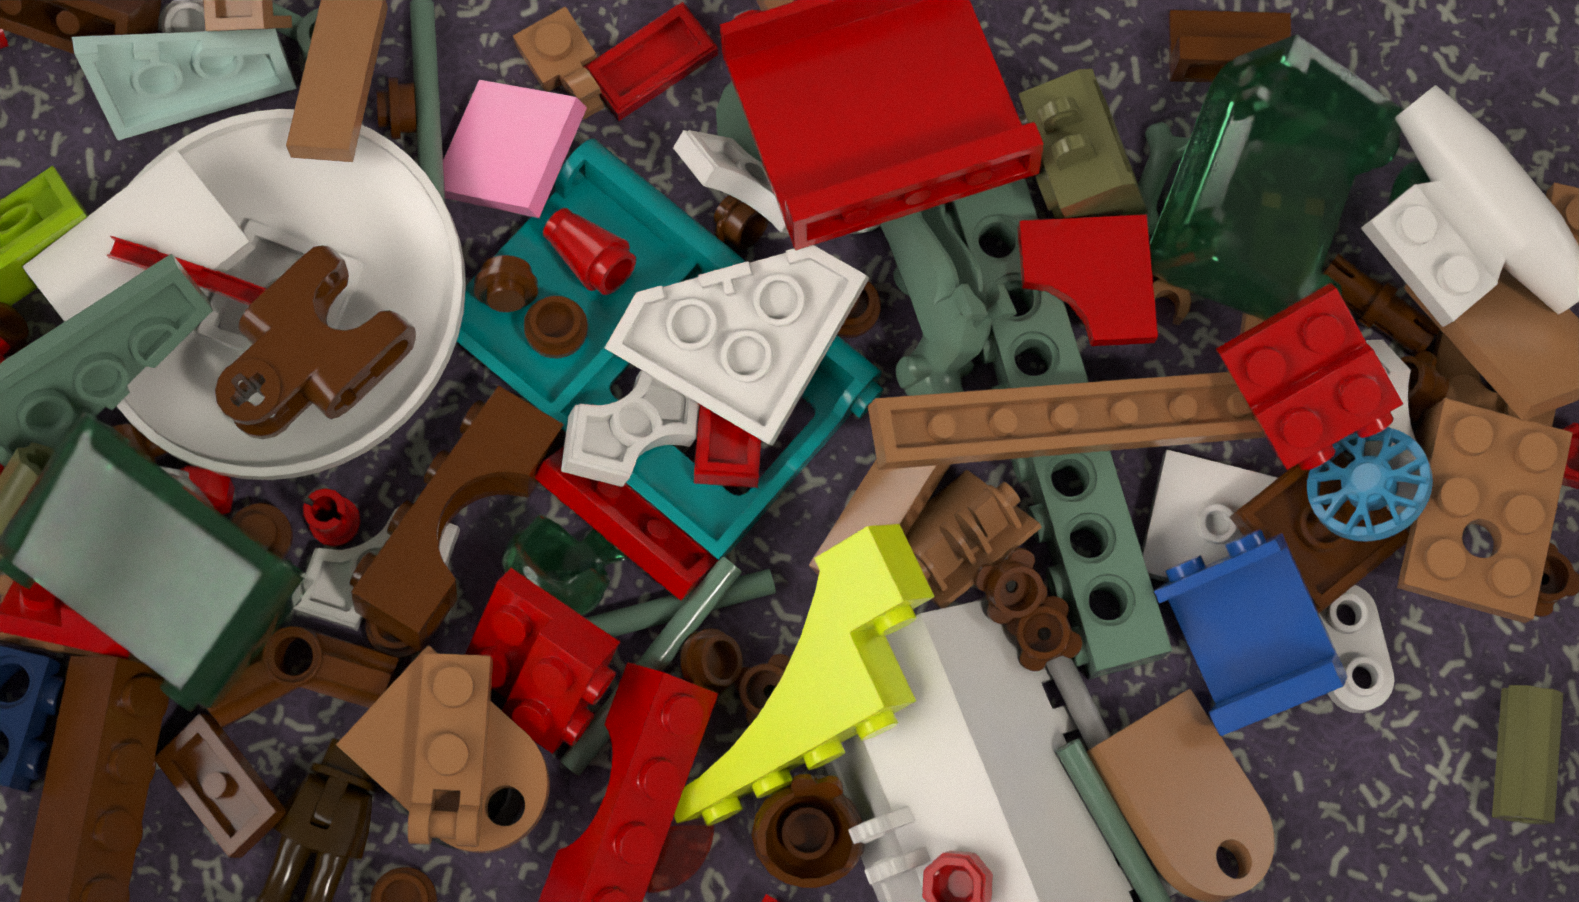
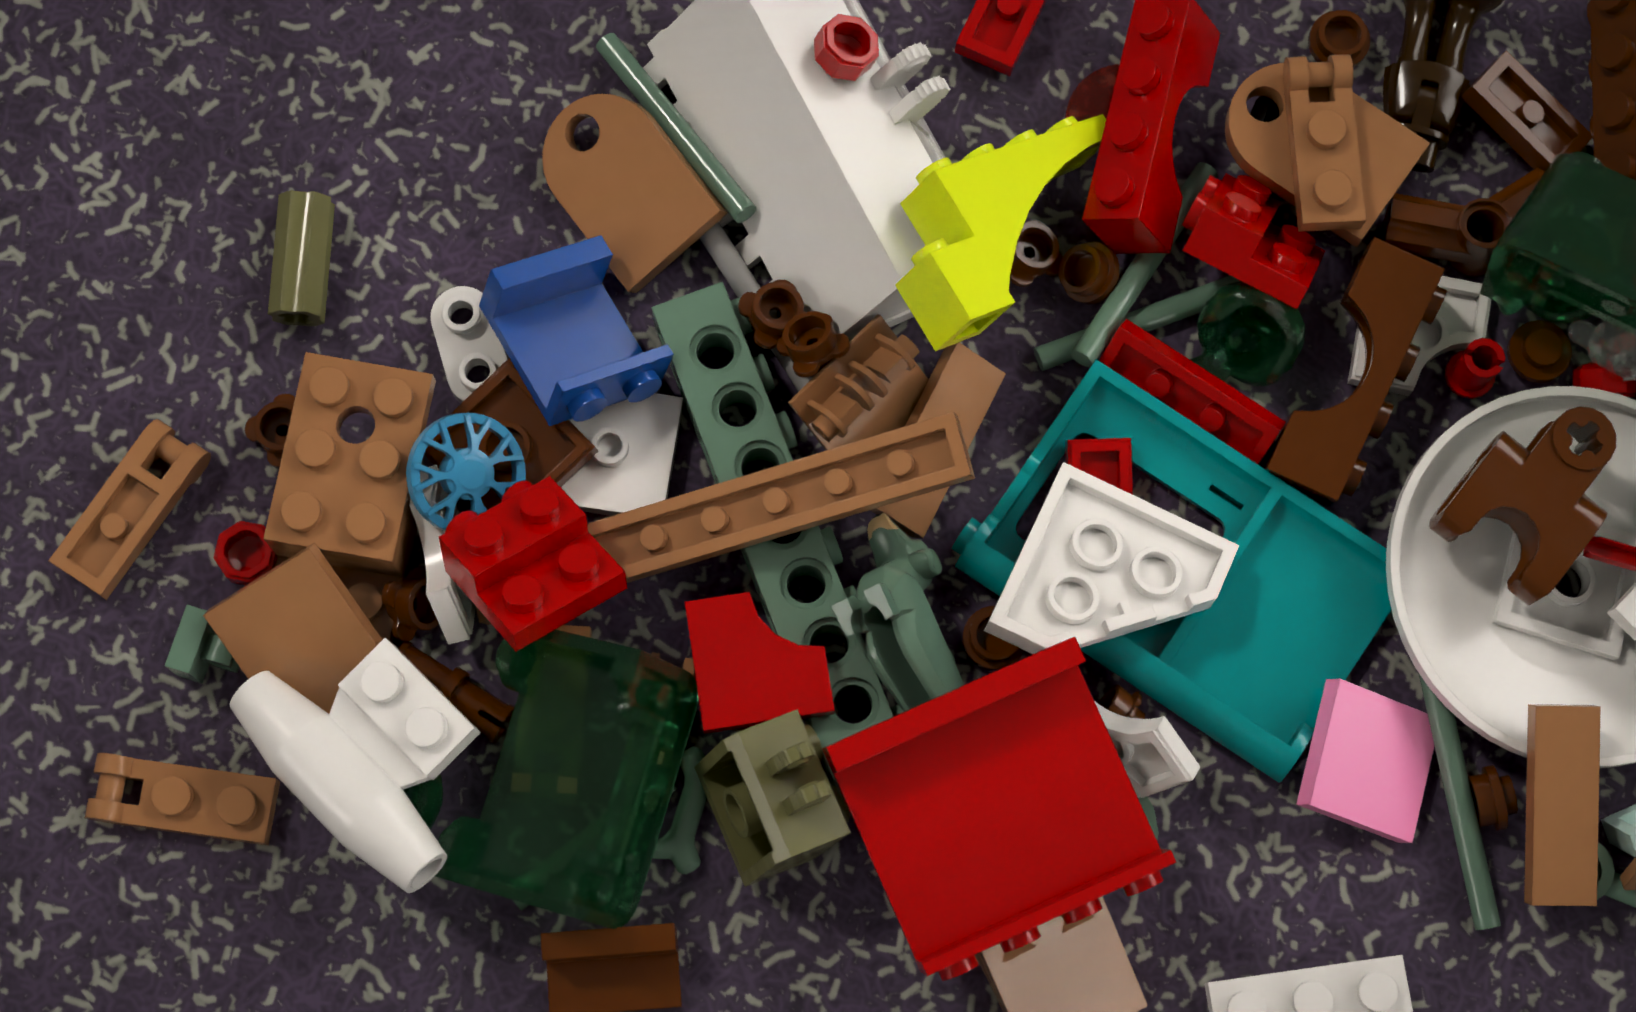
camera: 175 degrees right, 0 degrees up
reddish brown plate [474,255,538,312] -> none
medium nougat plate [513,6,604,120] -> none
reddish brown plate [524,296,588,358] -> none
red cone [543,208,636,295] -> none
white tile [561,370,700,487] -> none
red tile [584,1,718,121] -> none
reddish brown hat [751,774,865,888] -> none

